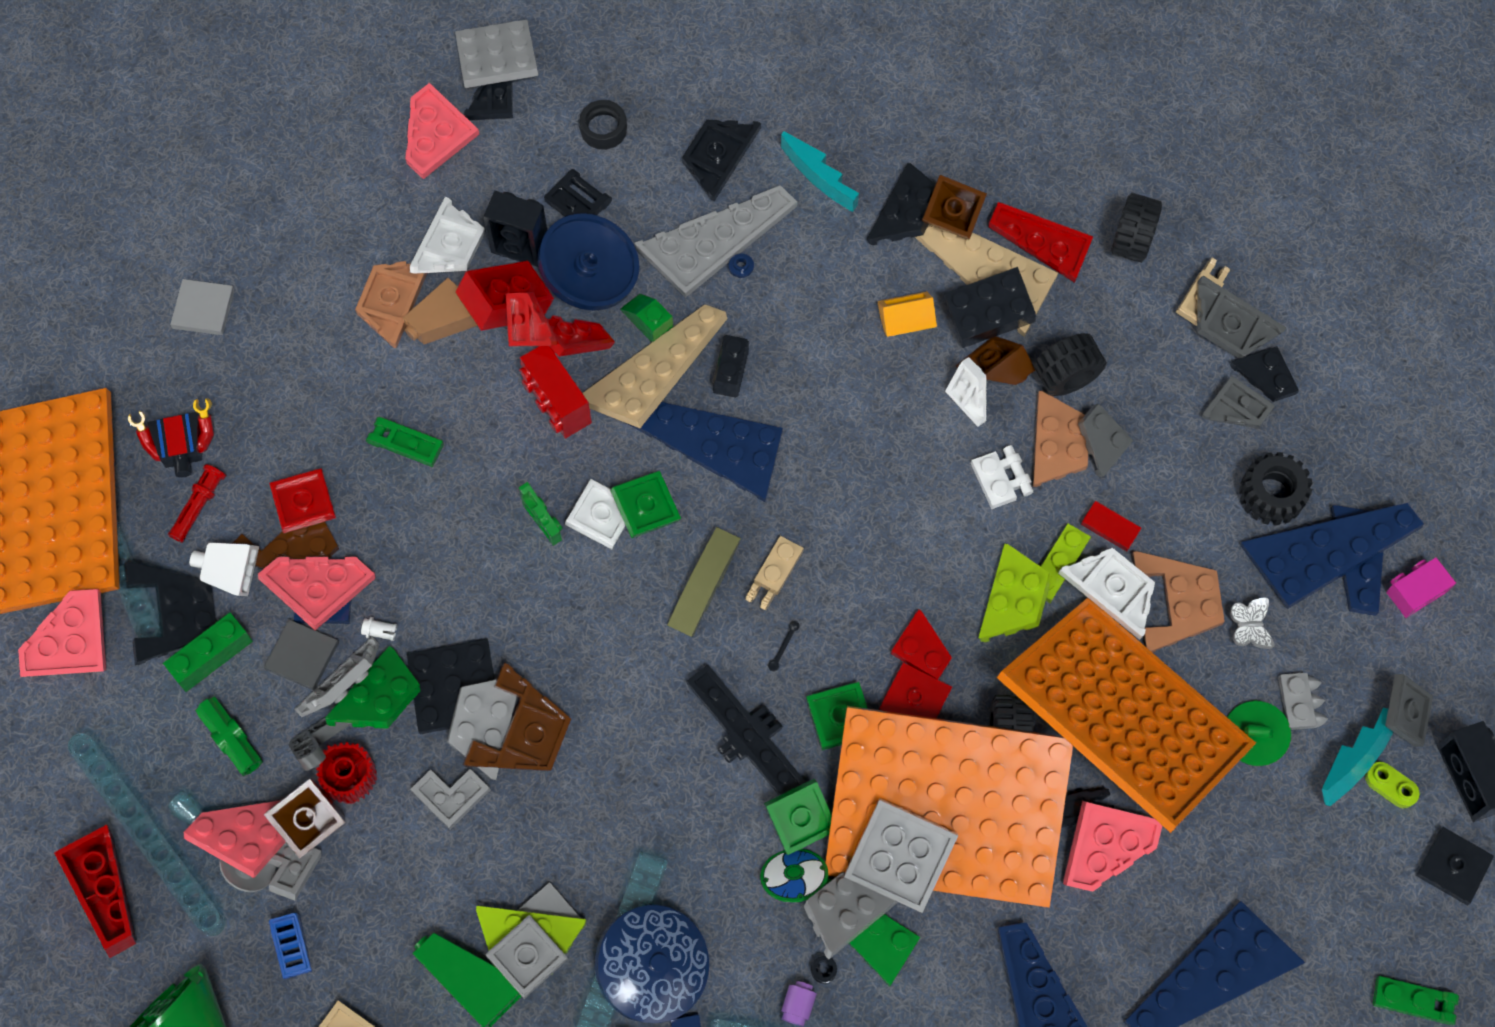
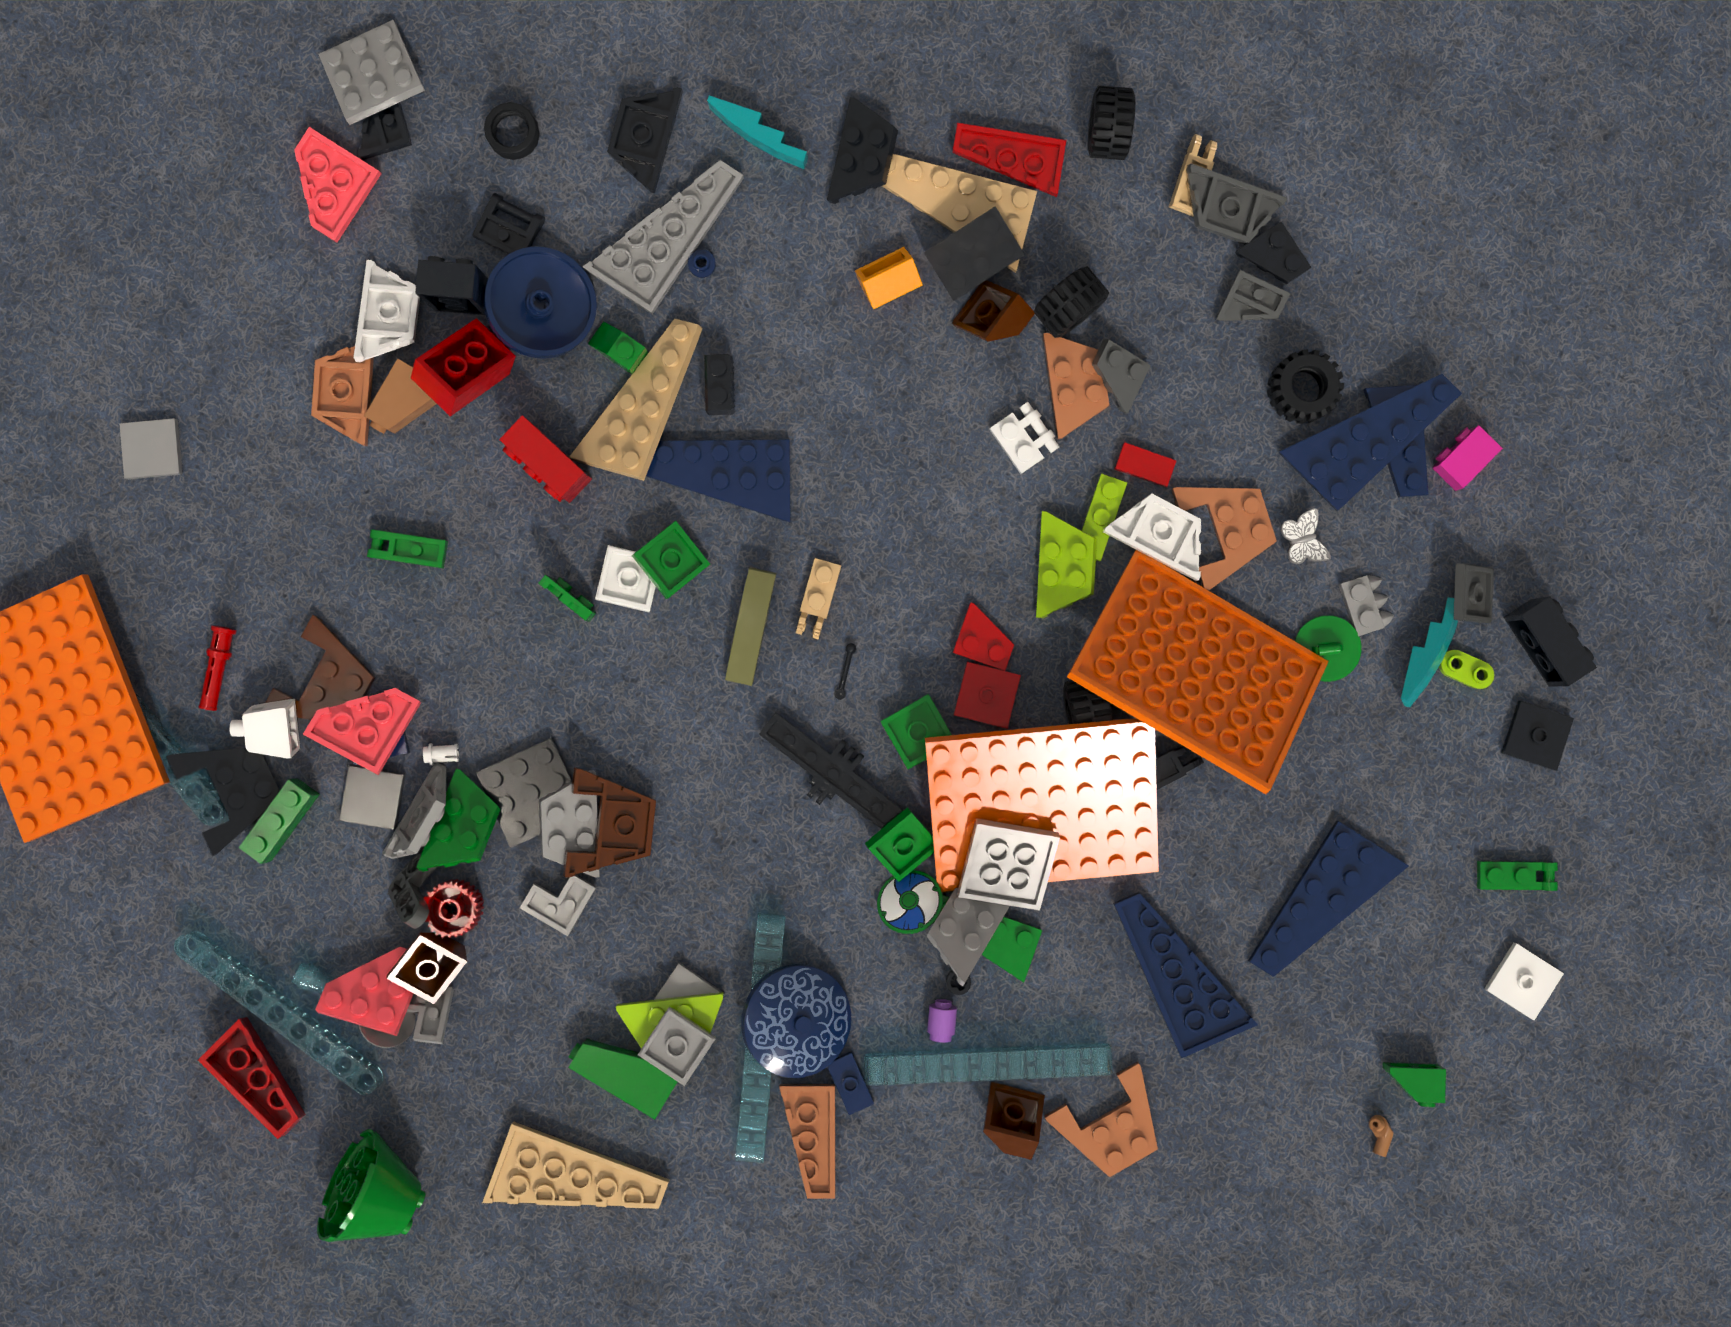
camera: 10 degrees left, 20 degrees up
coral plate [18,589,106,677] -> none
torso [128,398,214,478] -> none
green piece [195,697,263,777] -> none
red plate [269,468,336,533] -> none
blue slope [269,913,312,979] -> none
red wing [506,292,557,346] -> none
red wing [546,315,615,357] -> none
reddish brown slope [922,175,987,240] -> none
white wing [945,357,986,427] -> none
coral plate [1063,801,1162,892] -> none

